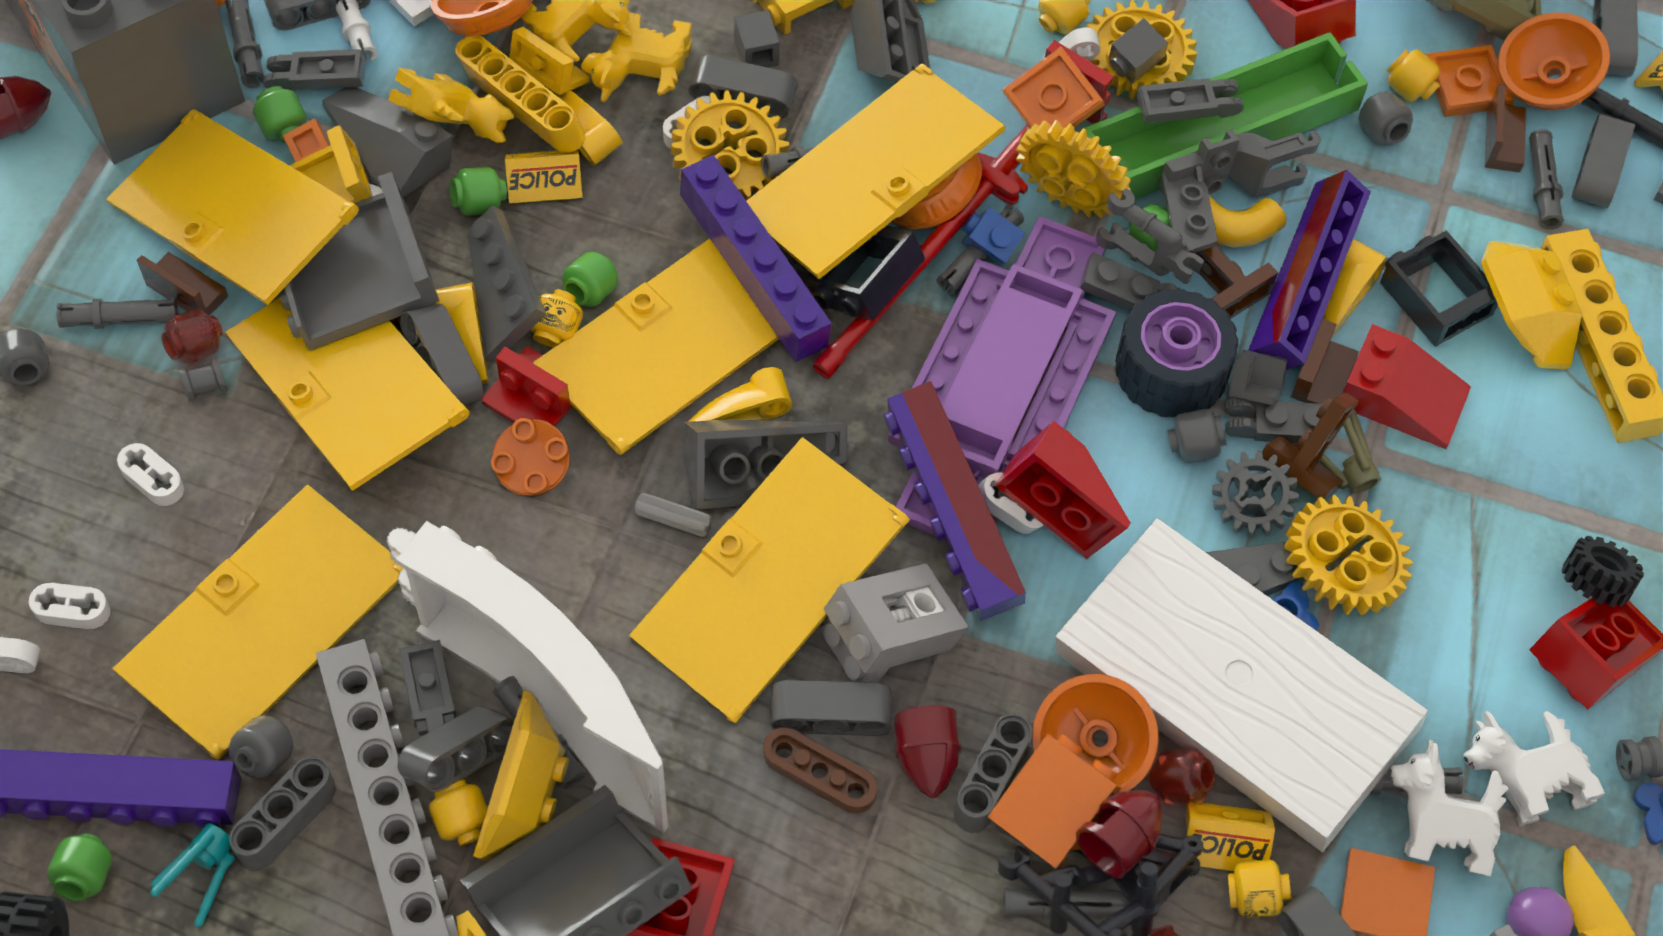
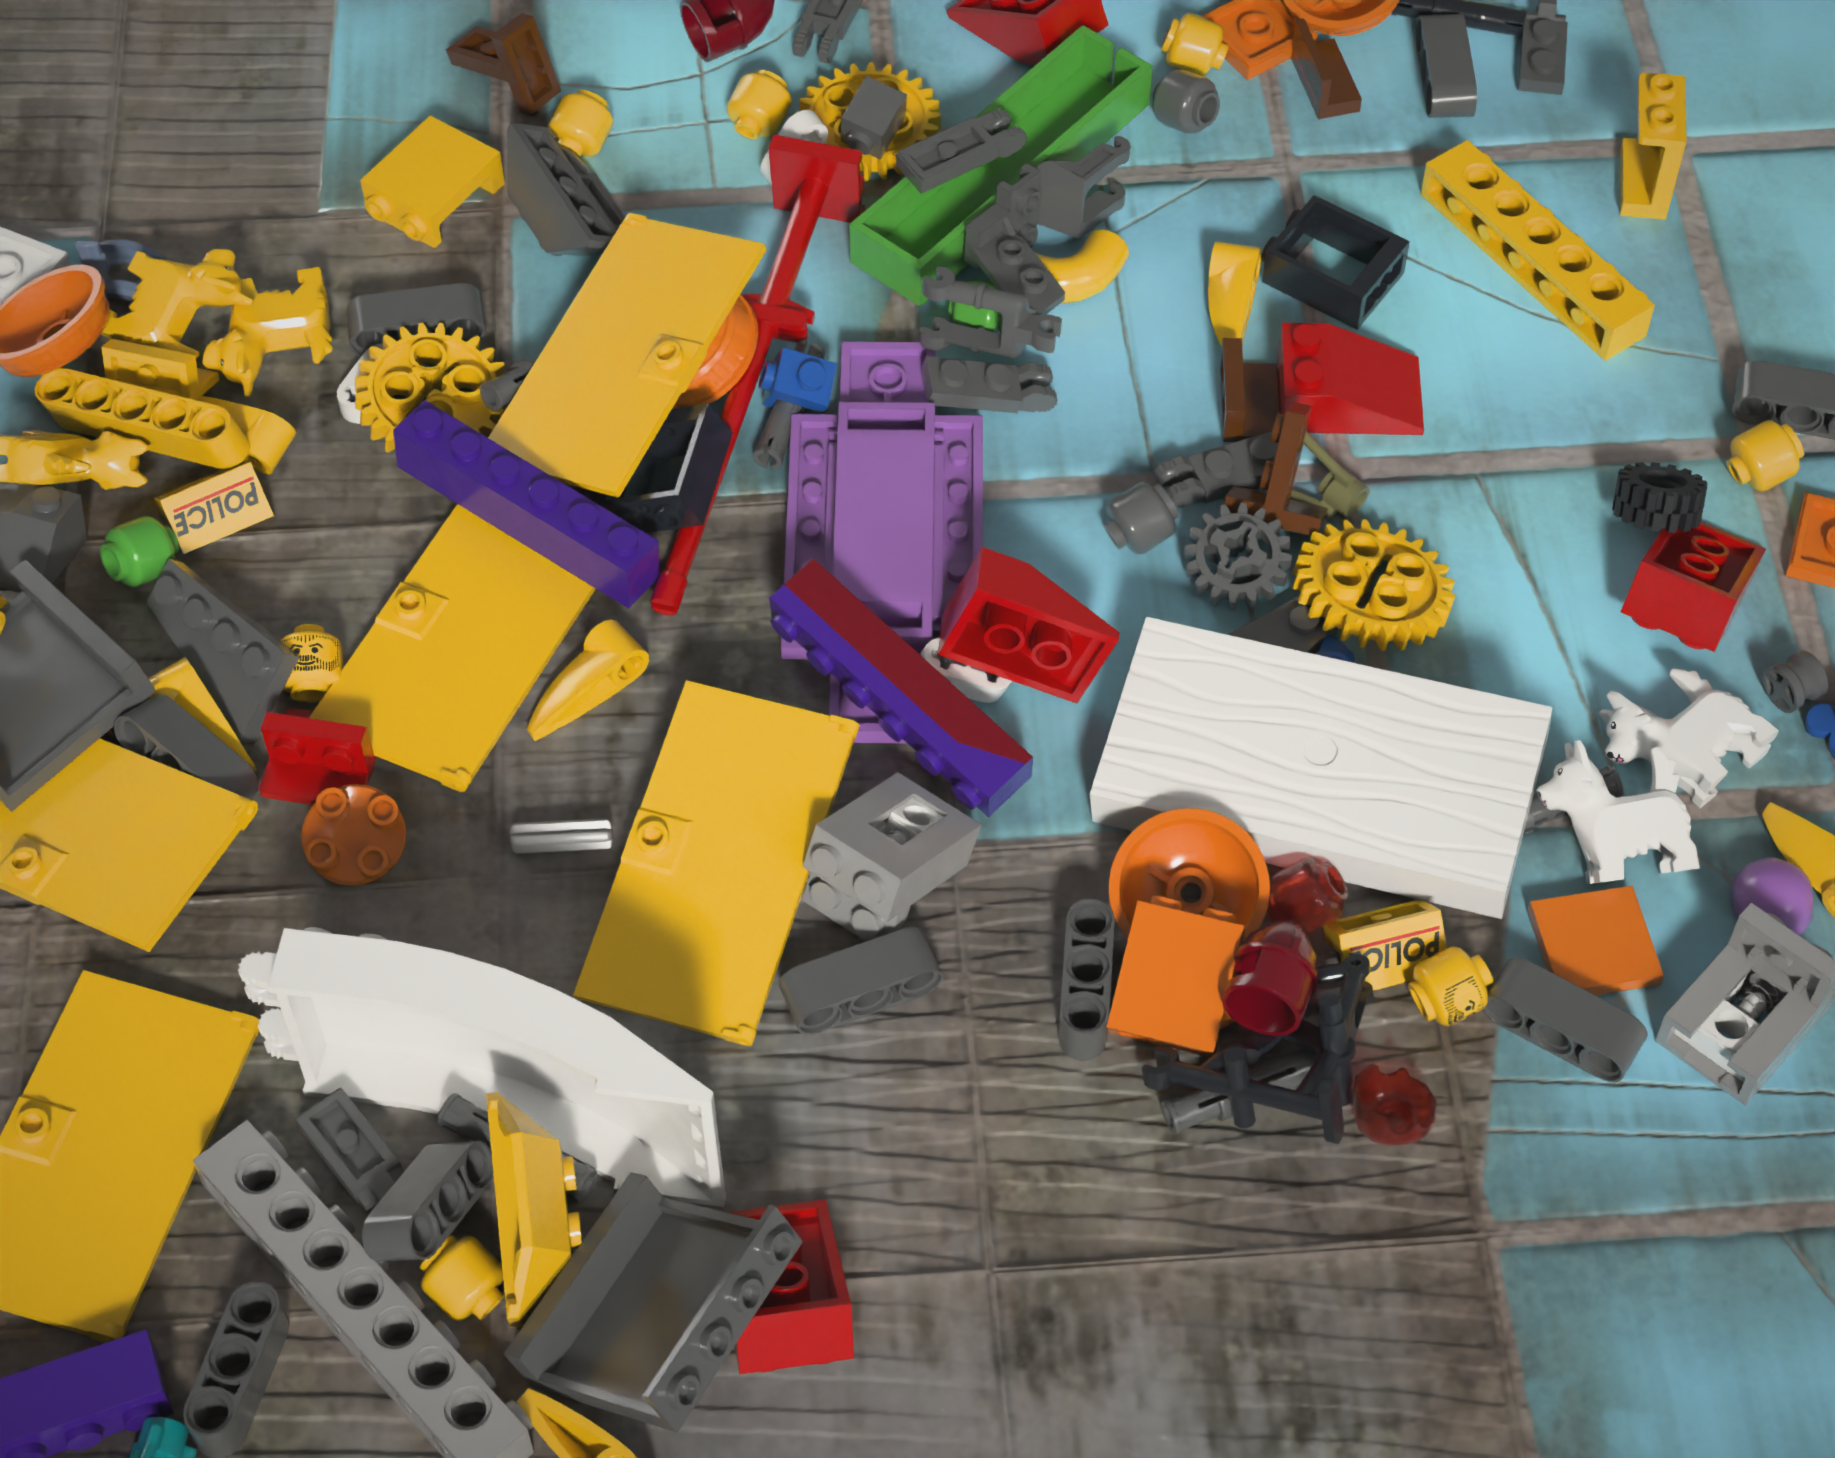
camera: 20 degrees left, 5 degrees down
dark grey head [229,715,293,778] -> none
bright green head [562,252,618,307] -> none
dark grey wedge [684,420,848,509] -> none
dark grey brick [734,10,780,67] -> none
reddish brown plate [763,727,877,814] -> none
dark red helmet [894,705,962,799] -> none
orange tile [1002,46,1105,129] -> none
yellow gear [1016,120,1131,218] -> none
black wheel [1115,289,1239,418] -> none
reddish brown bracket [1195,243,1278,319] -> none
dark grey panel [1229,350,1287,405] -> none
dark purple brick [1248,169,1371,370] -> none
yellow wedge [1481,241,1582,370] -> none
dark grey pin [1528,129,1564,230] -> none

